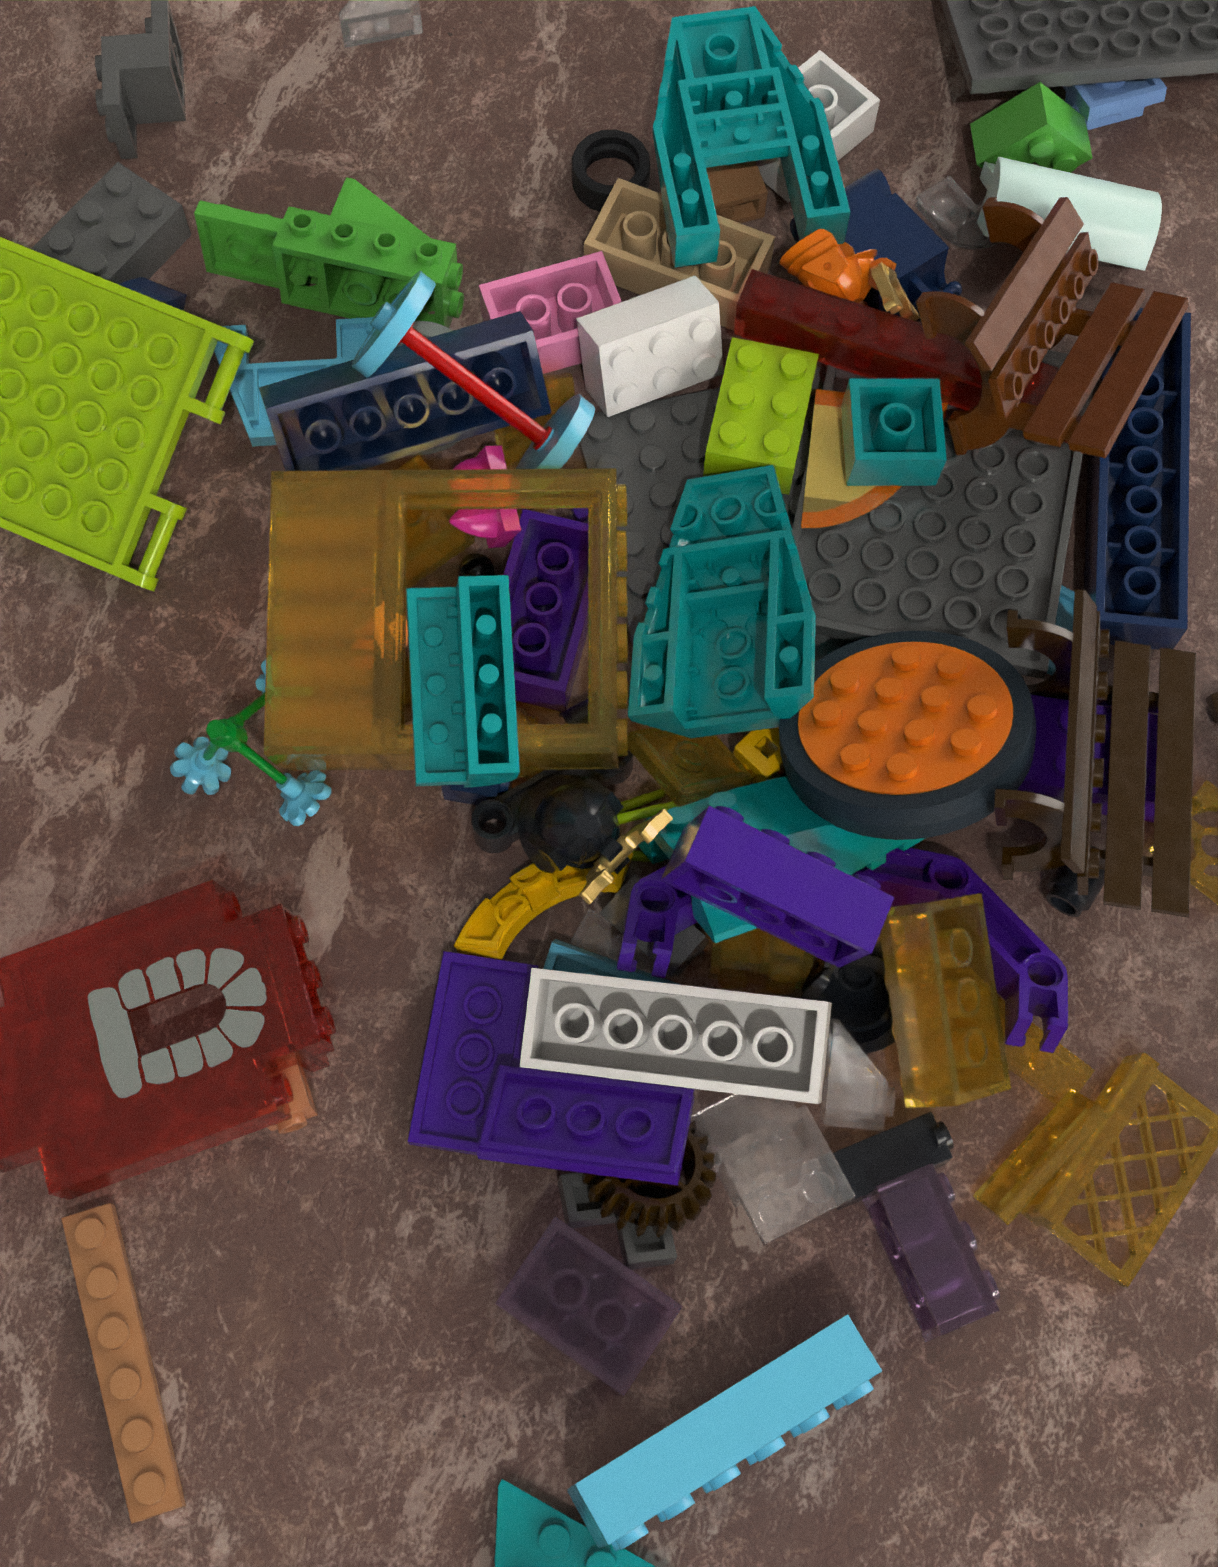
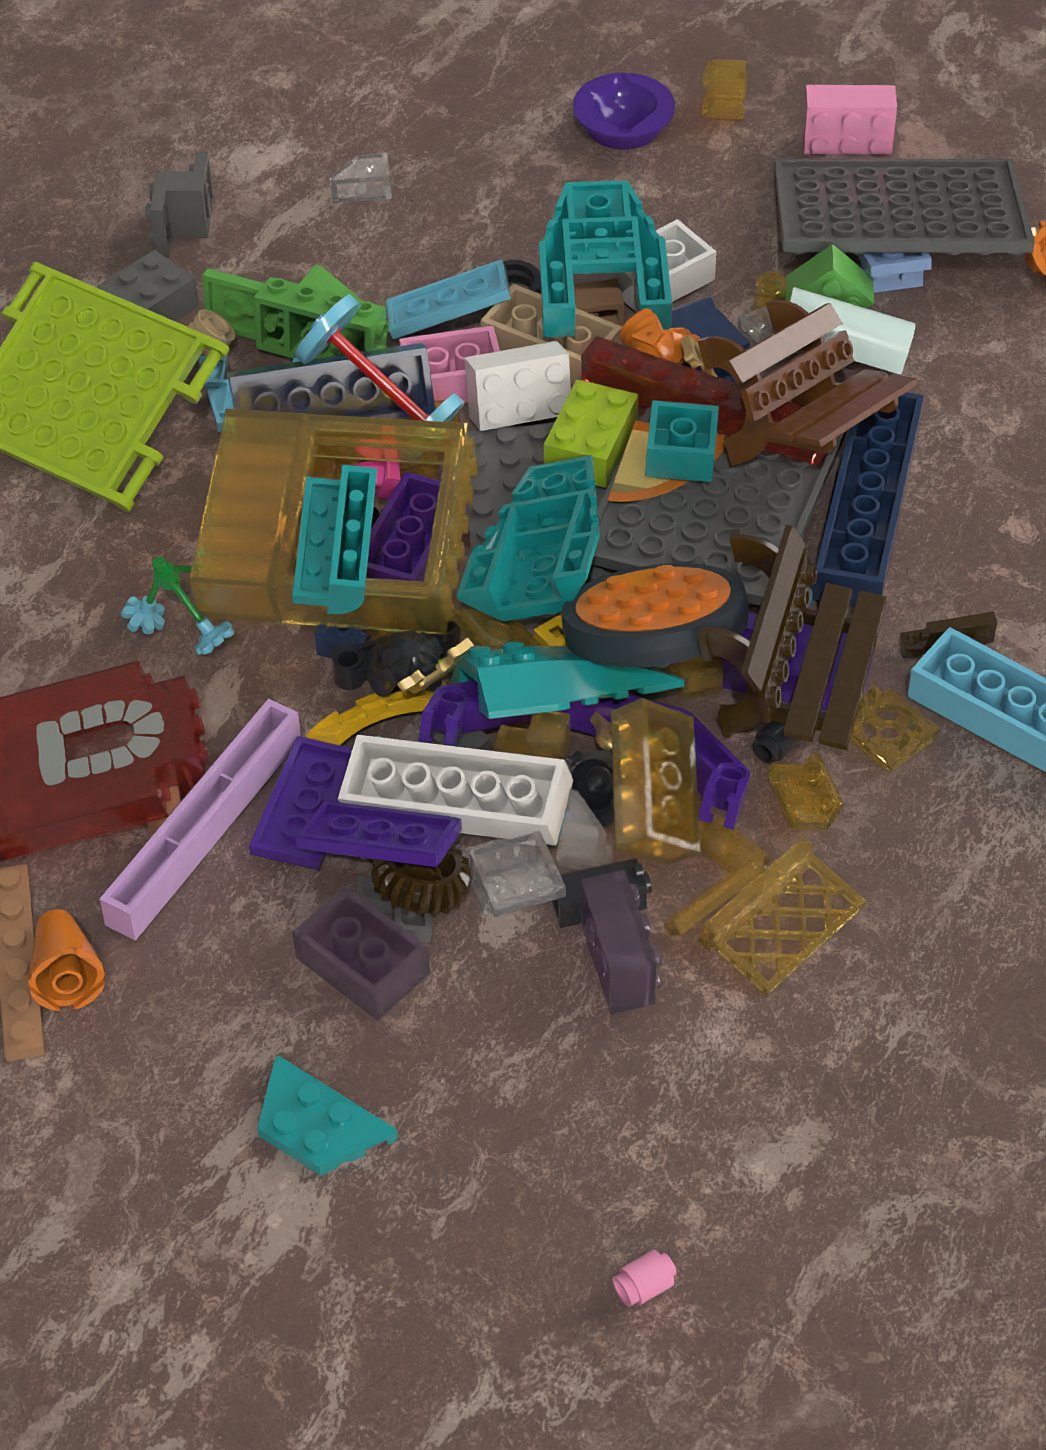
camera: 10 degrees right, 20 degrees down
medium azure brick [567,1314,882,1551] -> none
dark purple brick [661,806,894,968] -> none
none -> orange cone [28,909,105,1011]
none -> lavender brick [99,699,301,941]
none -> tan wheel [187,309,235,356]
none -> medium azure tile [386,260,511,339]
none -> clear yellow brick [754,271,787,318]
none -> clear yellow bracket [767,753,844,830]

